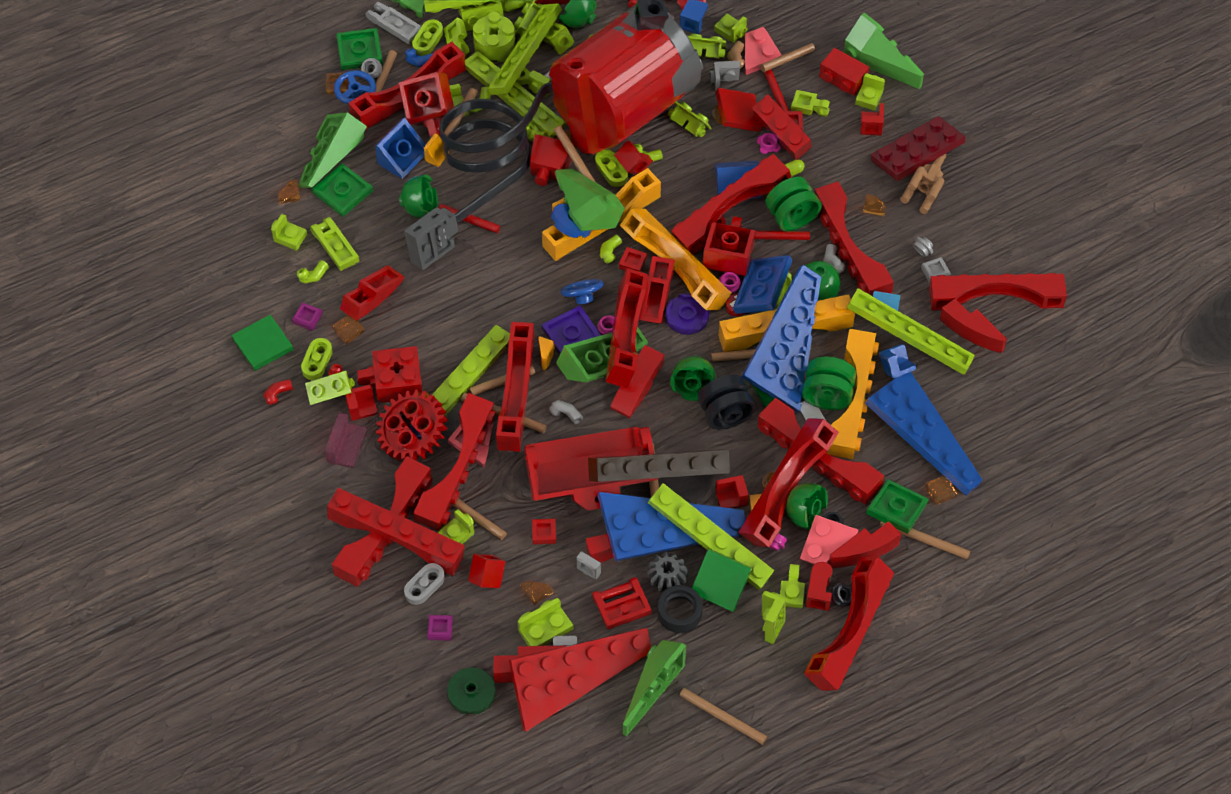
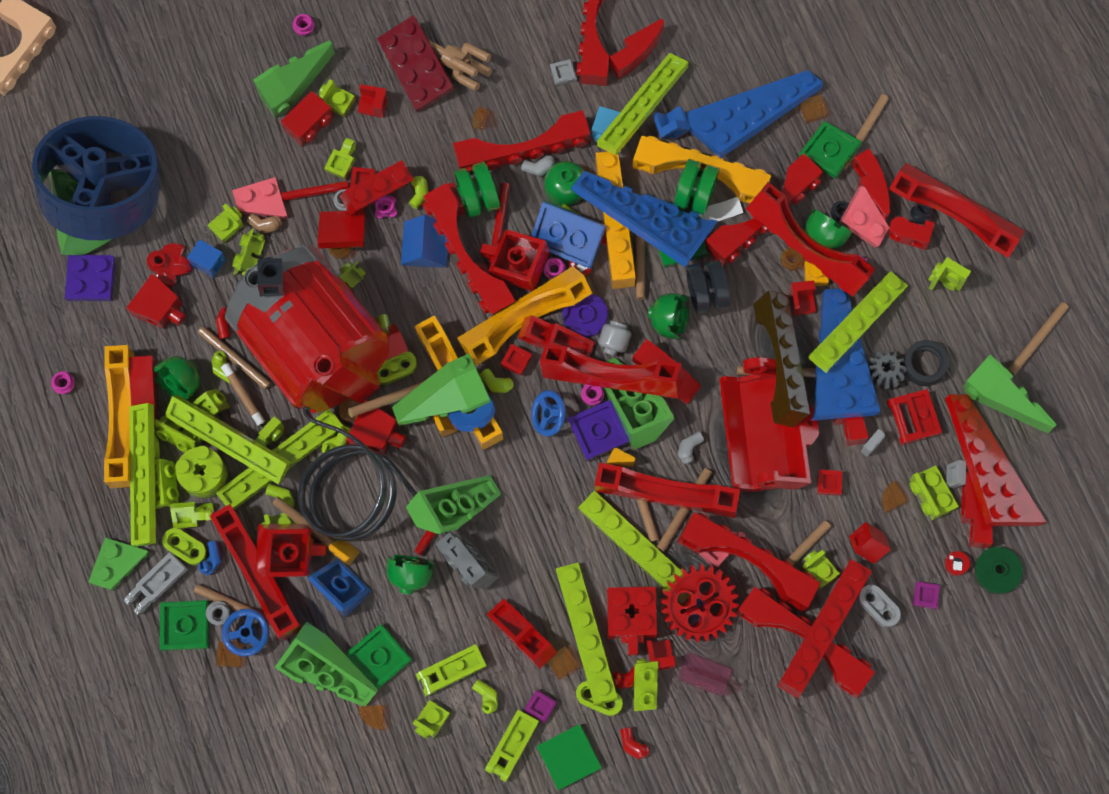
camera: 80 degrees left, 15 degrees up
green tile [692,549,752,612] -> none
light grey bracket [710,61,740,91] -> none
medium nougat bar [760,43,815,72] -> none
lime plate [780,564,805,608] -> none
light grey plate [913,237,933,257] -> none
none -> dark pink plate [293,14,315,36]
none -> bright green wedge [406,475,501,534]
none -> lime plate [485,710,539,782]
none -> lime plate [556,562,618,706]
none -> light grey head [598,321,631,356]
none -> red tile [944,551,970,576]

